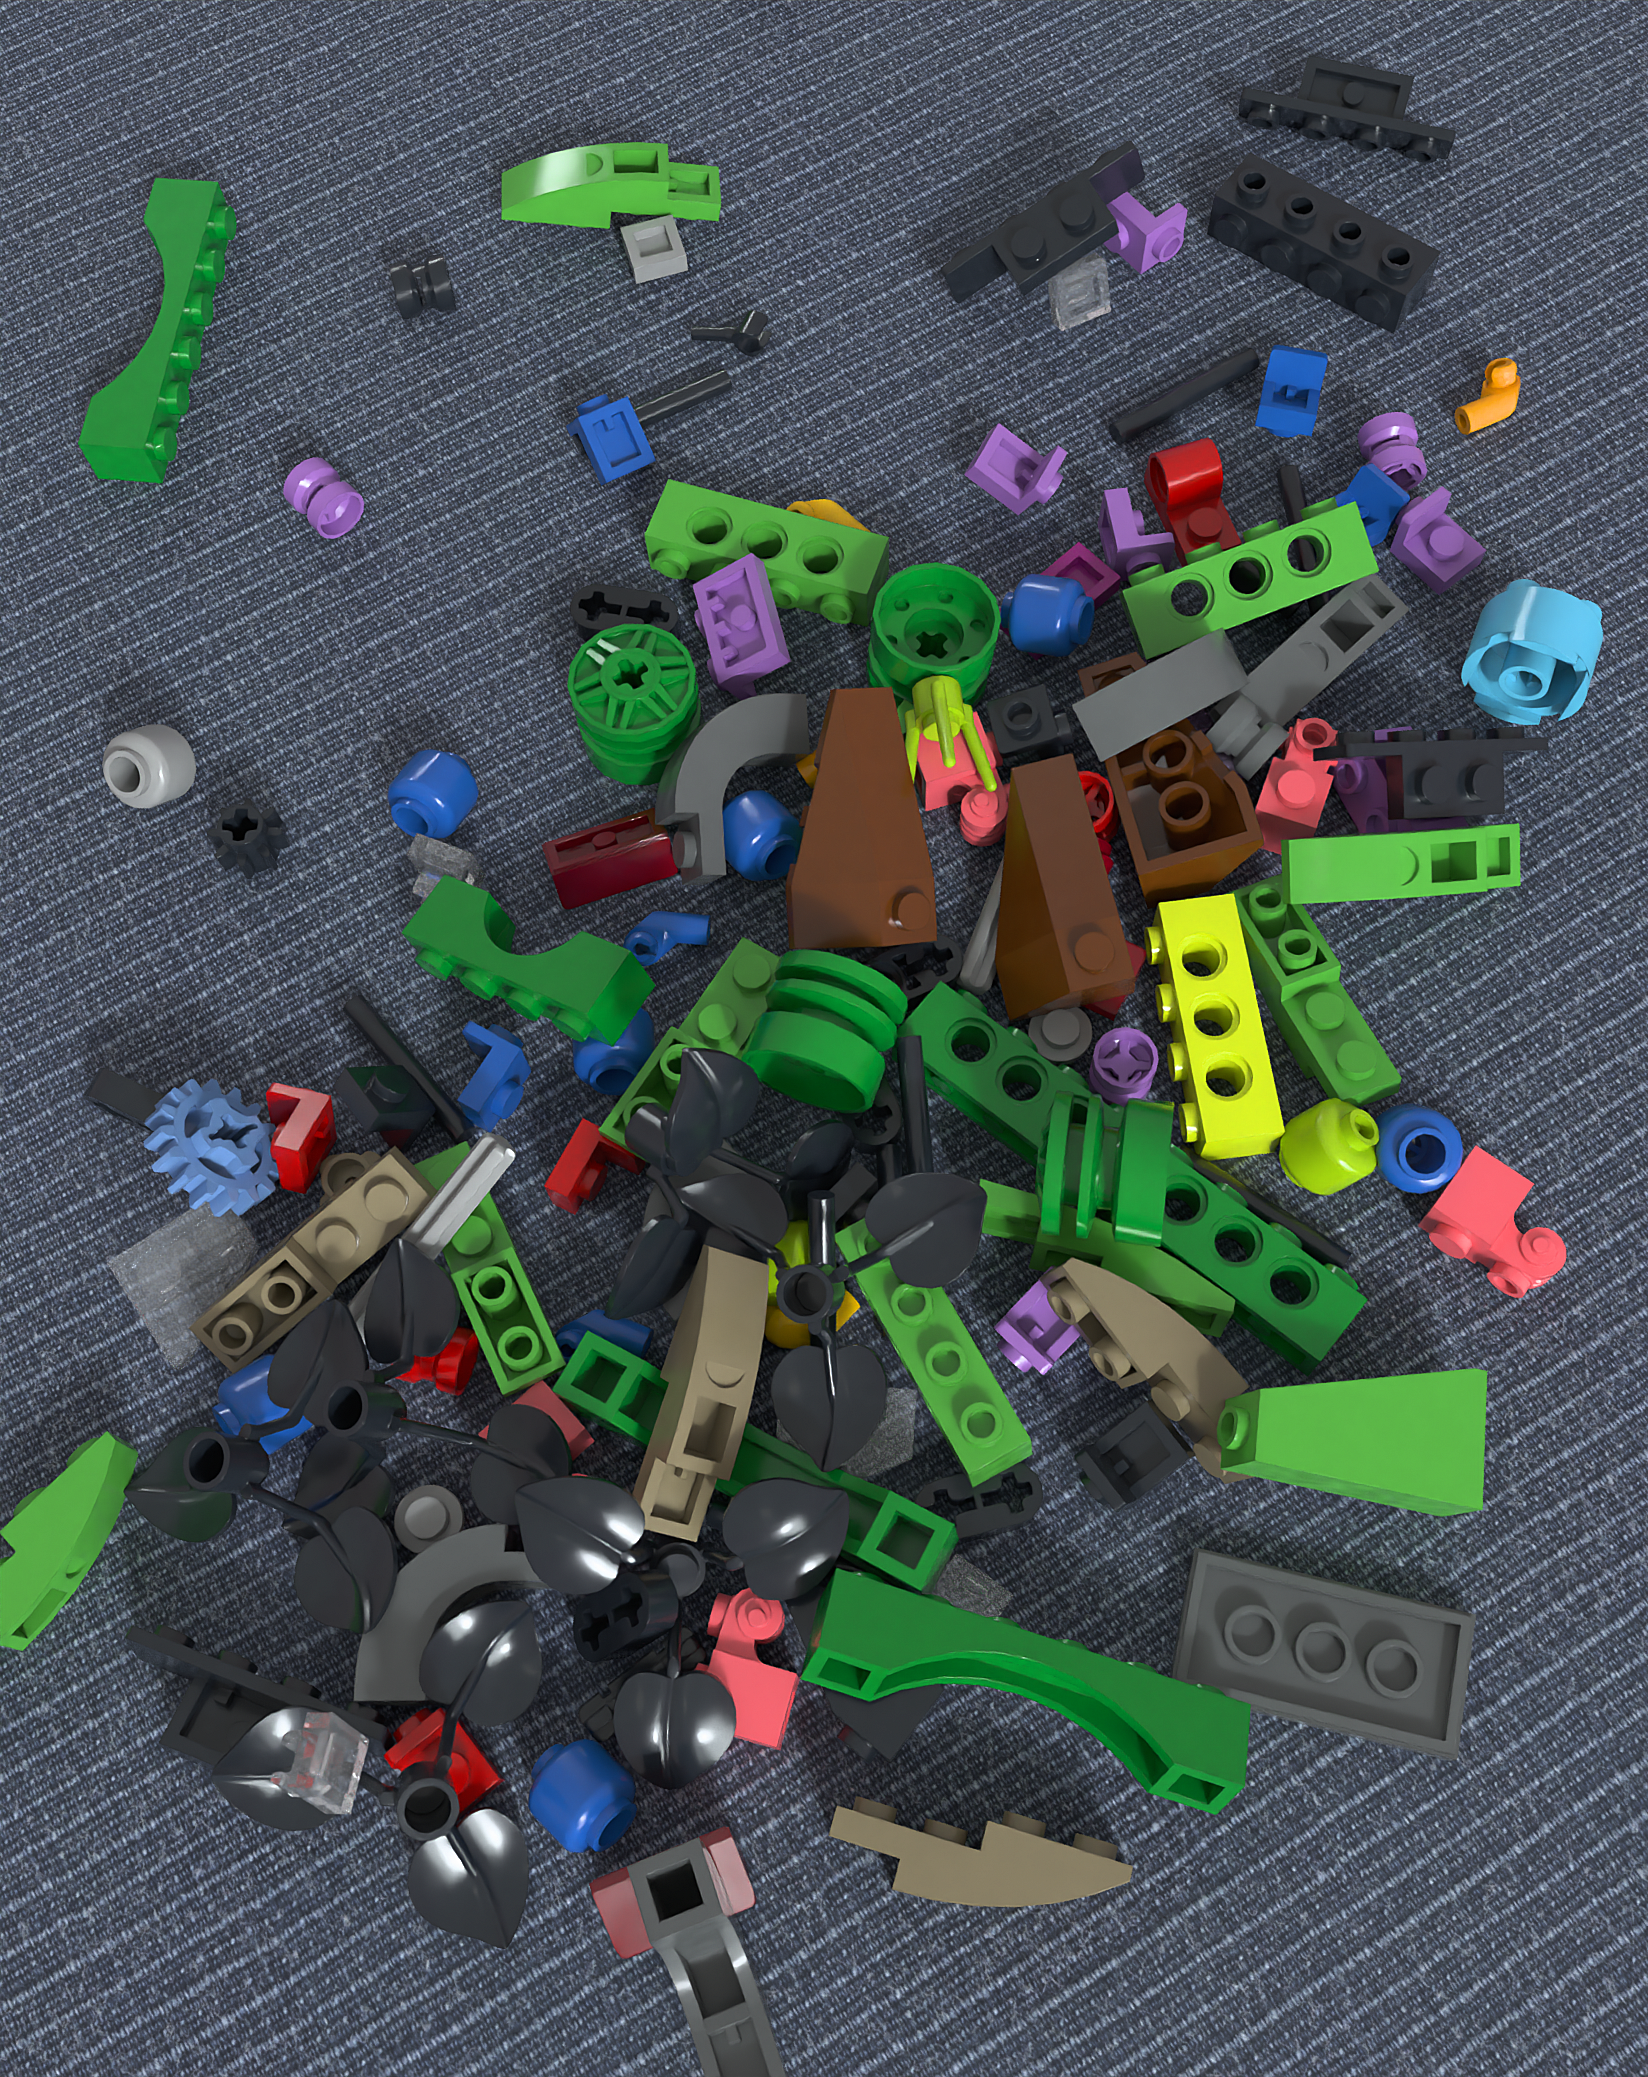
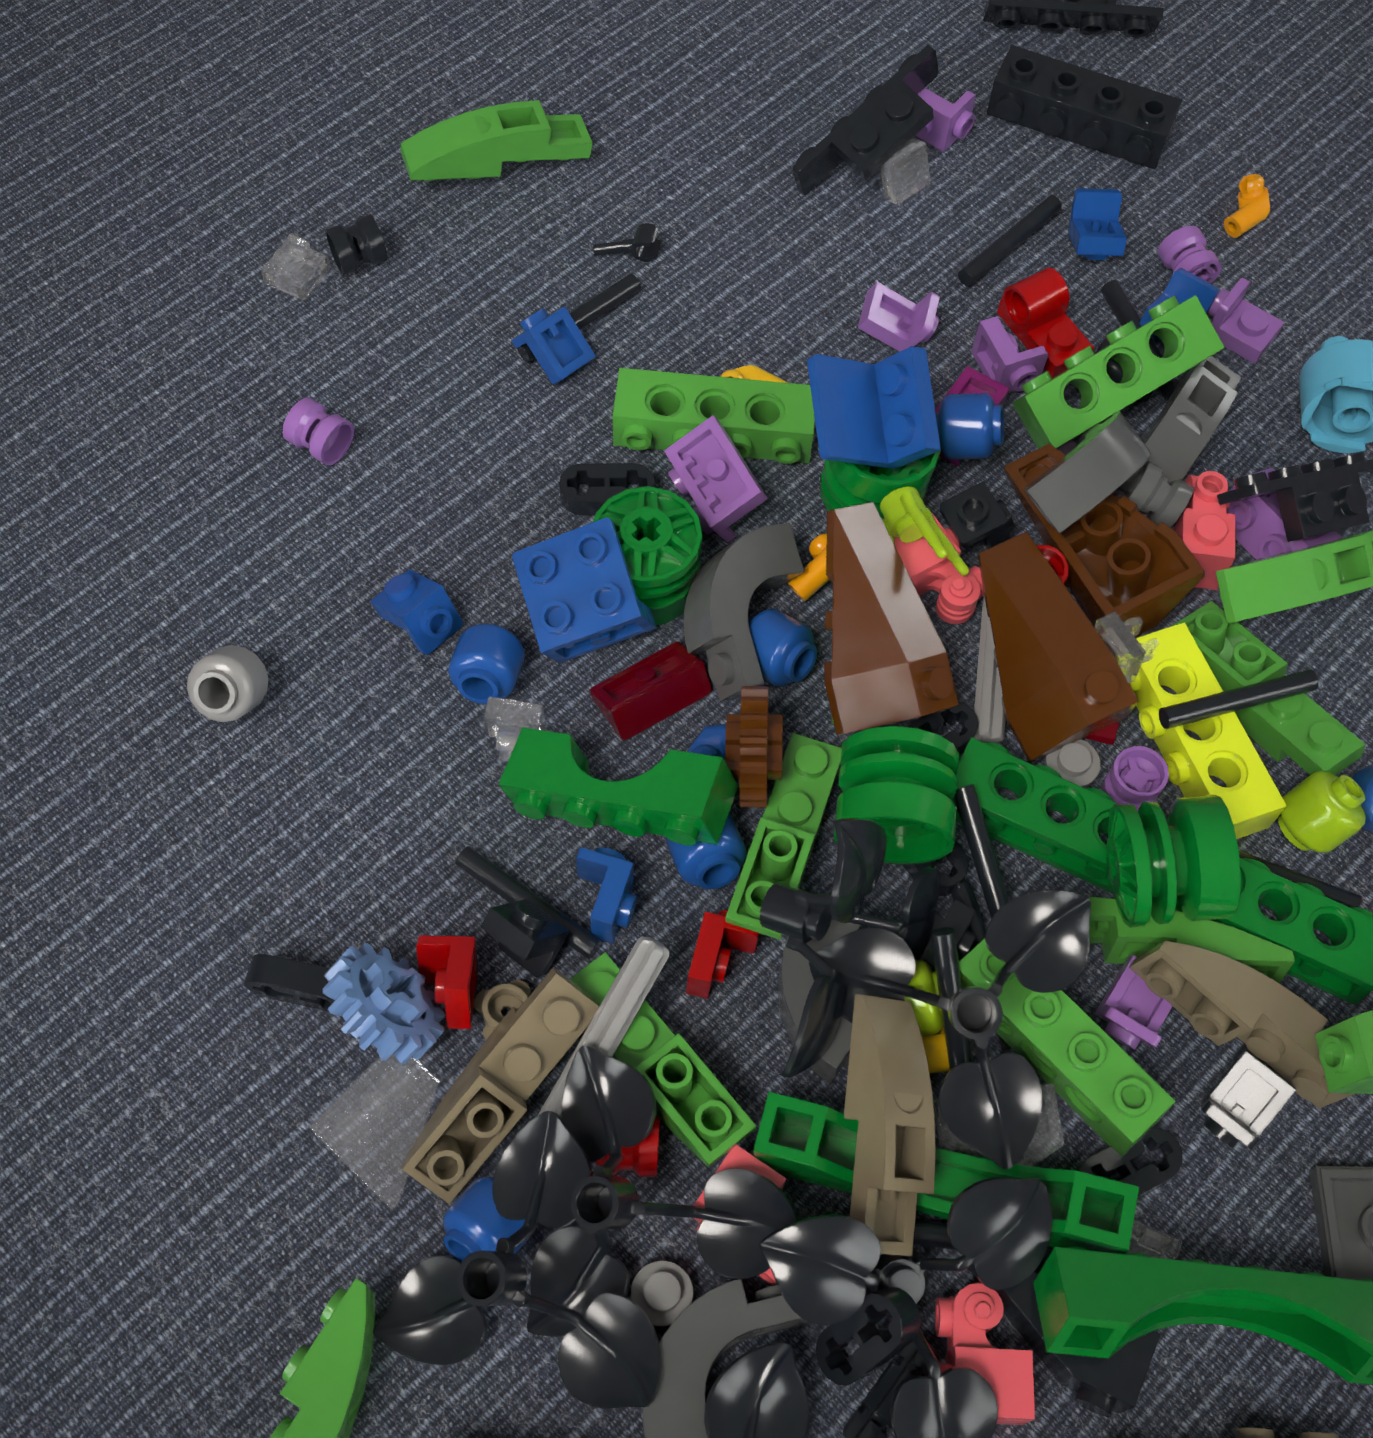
camera: 20 degrees left, 5 degrees down
green arch [78,178,236,483] -> none
black gear [207,798,290,879] -> none
blue arm [555,1309,654,1364] -> none
light grey plate [620,214,688,284] -> none
none -> clear tile [261,233,330,301]
none -> blue bracket [370,569,463,655]
none -> blue bracket [512,518,657,663]
none -> reddish brown gear [725,686,783,808]
none -> blue bracket [807,346,941,469]
none -> clear tile [1094,612,1159,683]
none -> black bar [1159,669,1318,729]

